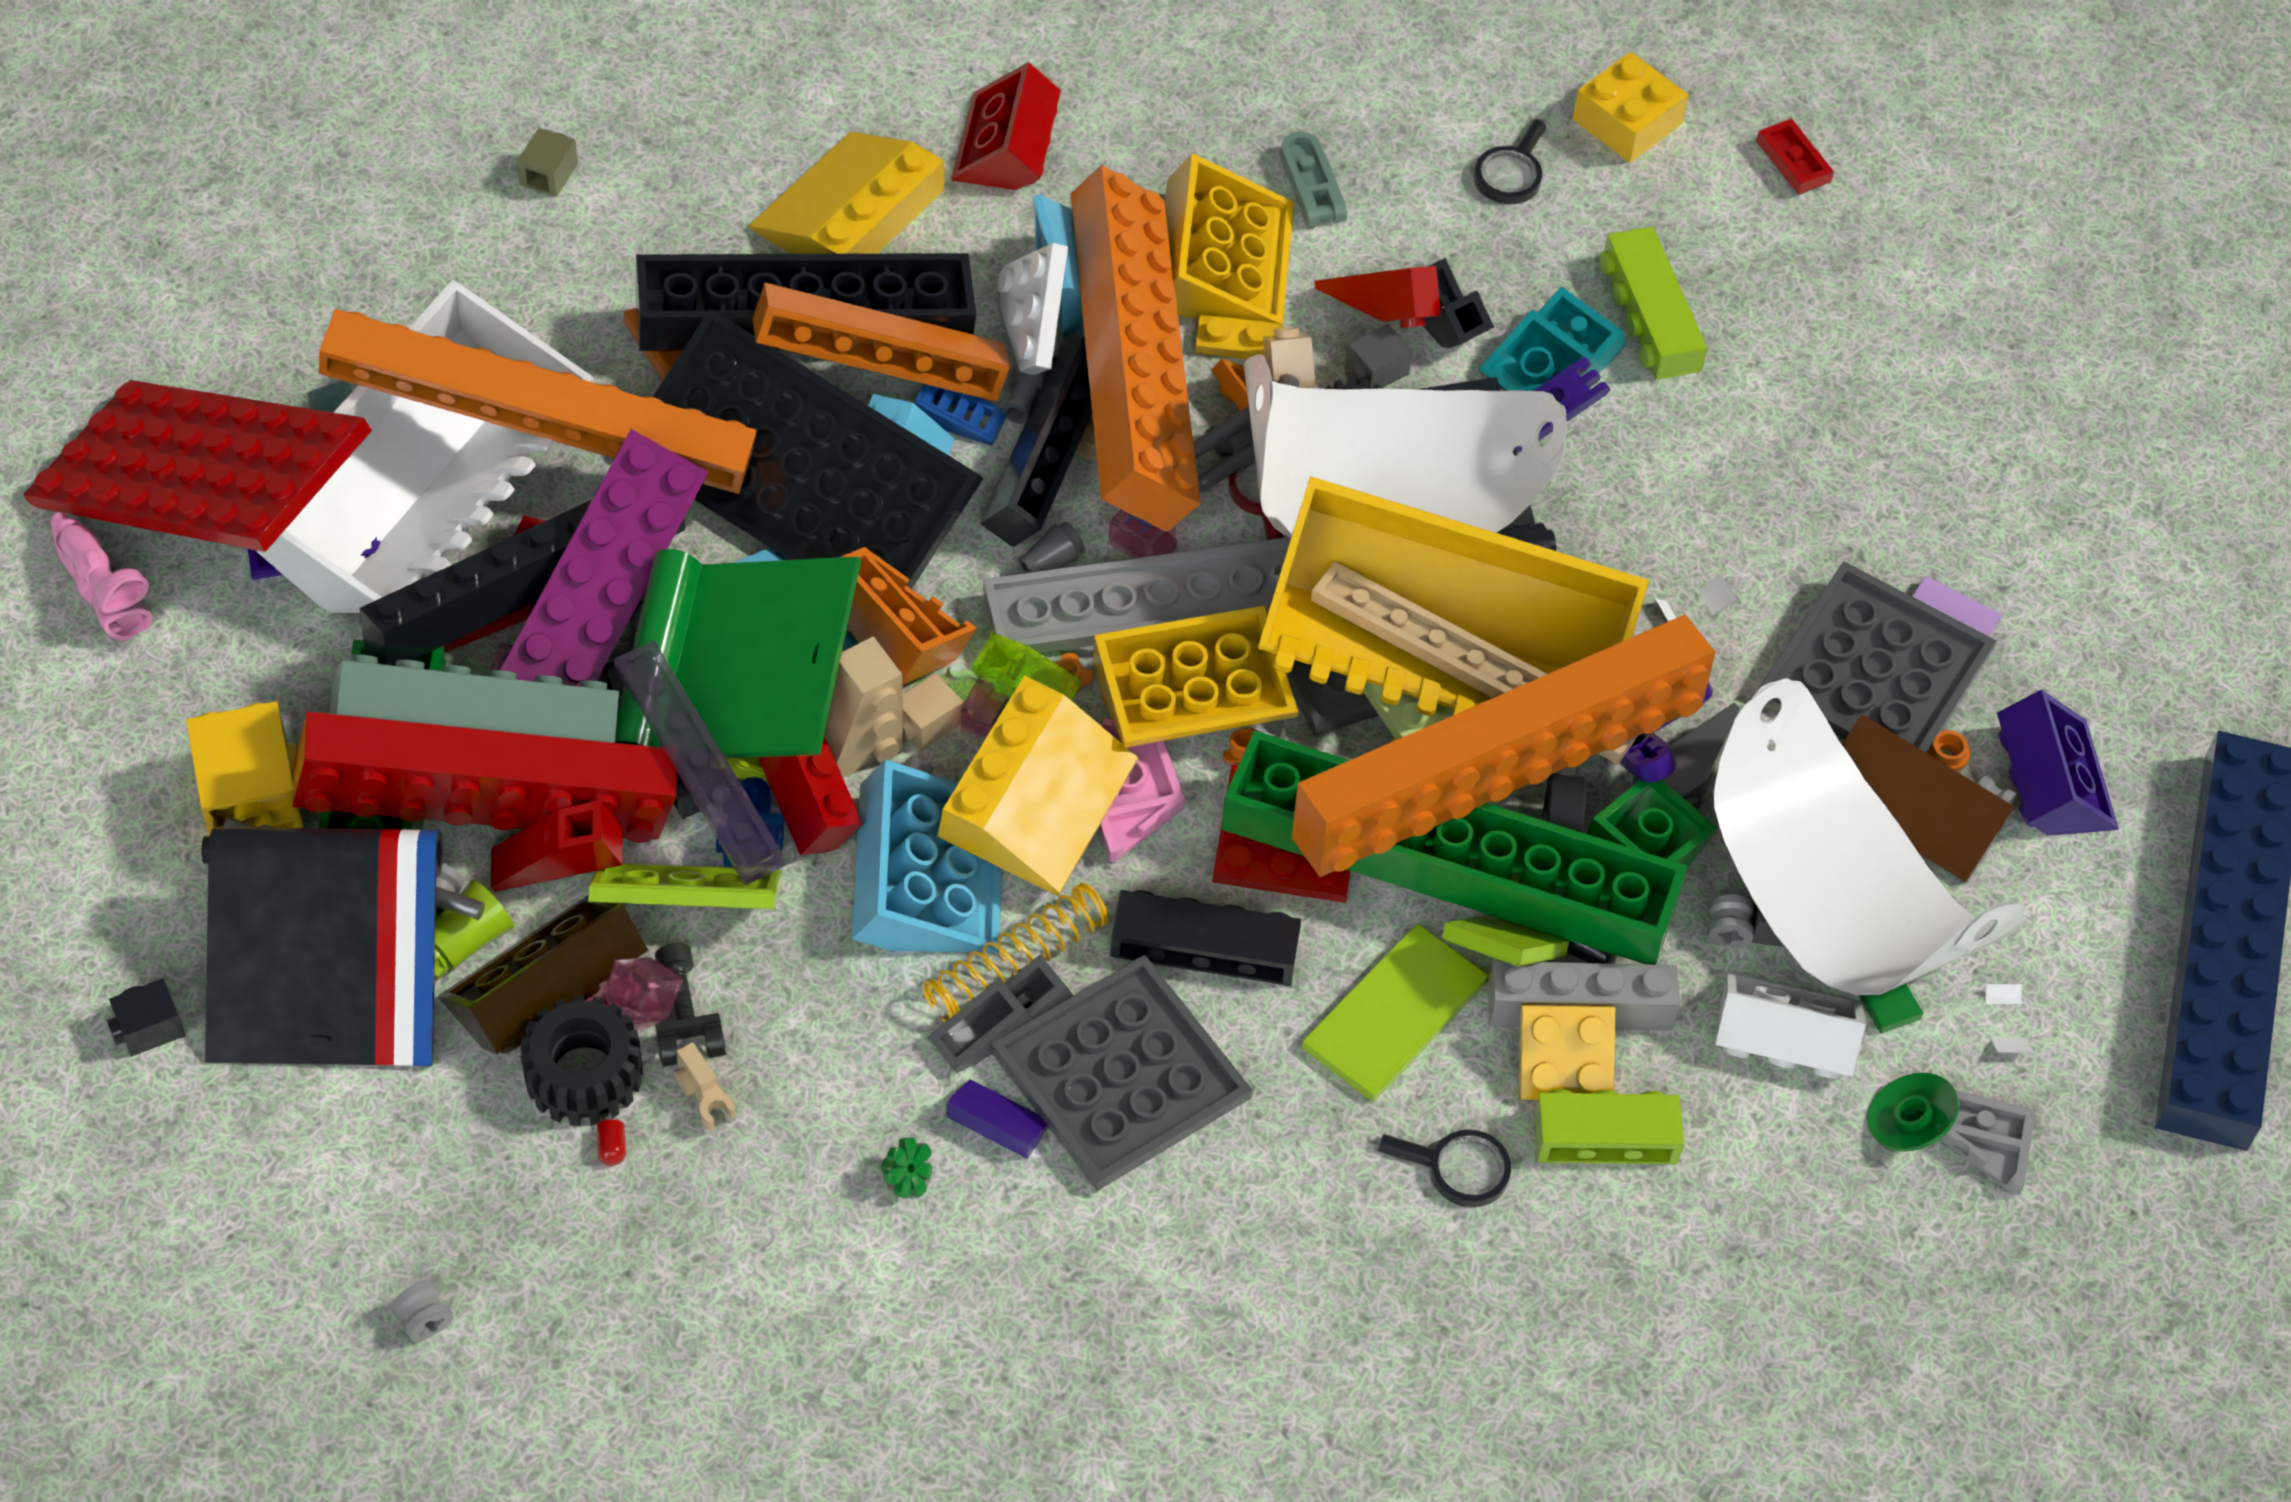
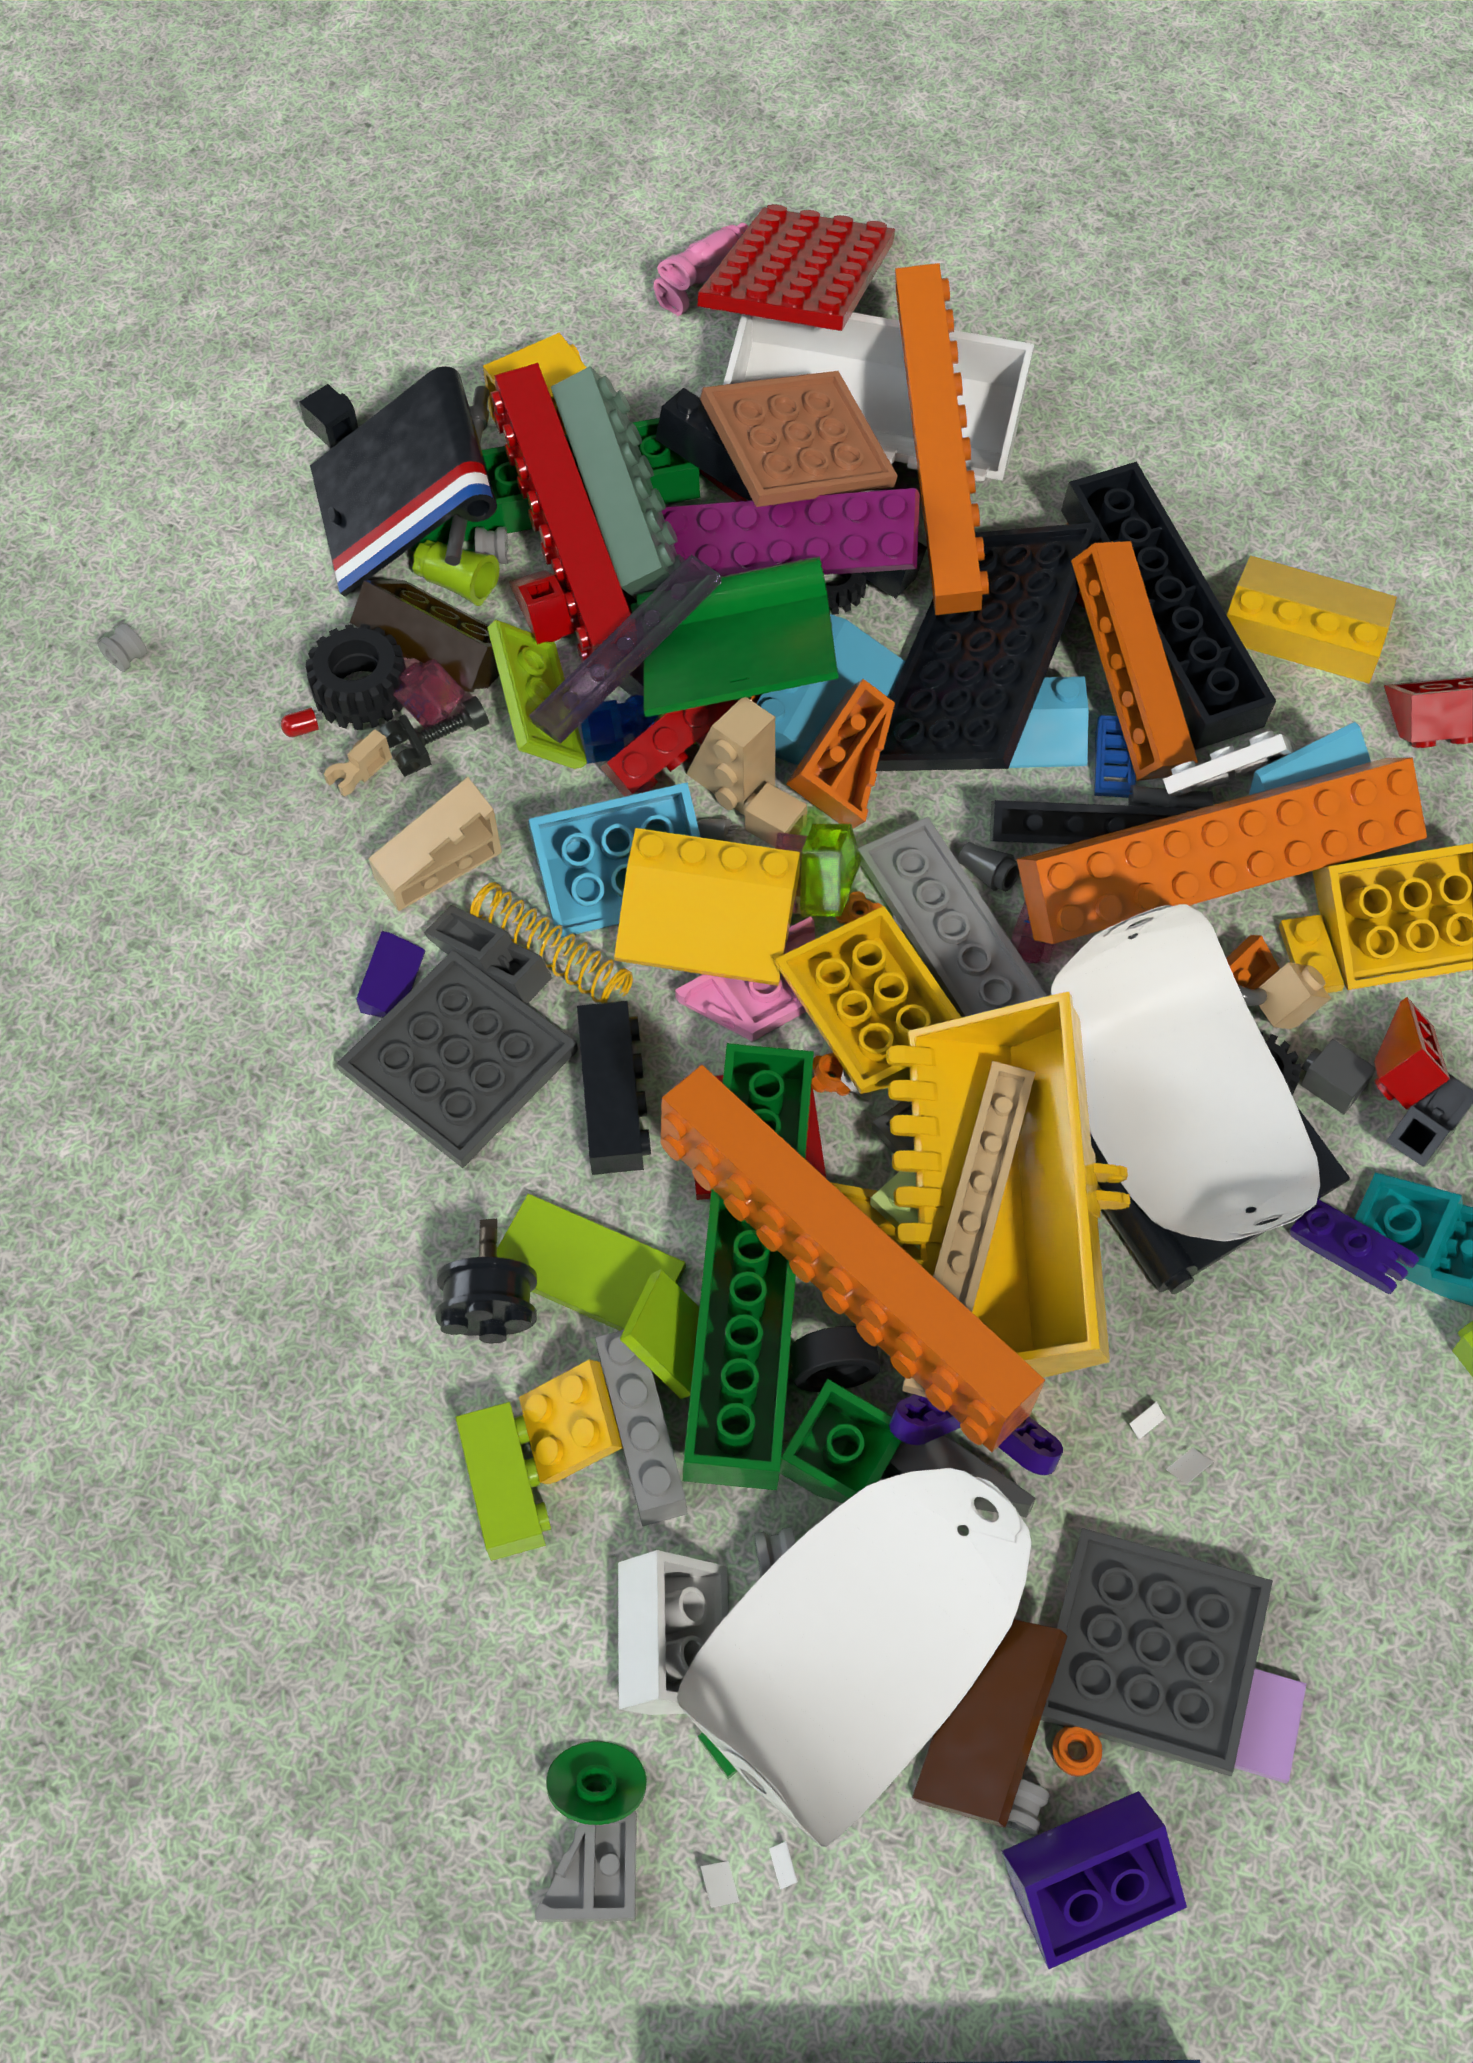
camera: 80 degrees right, 5 degrees up
olive brick [517,127,578,197] -> none
green plant [881,1137,932,1199] -> none
piece [1378,1130,1511,1207] -> none
none -> tan wedge [368,777,502,912]
none -> black wheel [436,1218,537,1344]
none -> nougat plate [700,371,898,507]

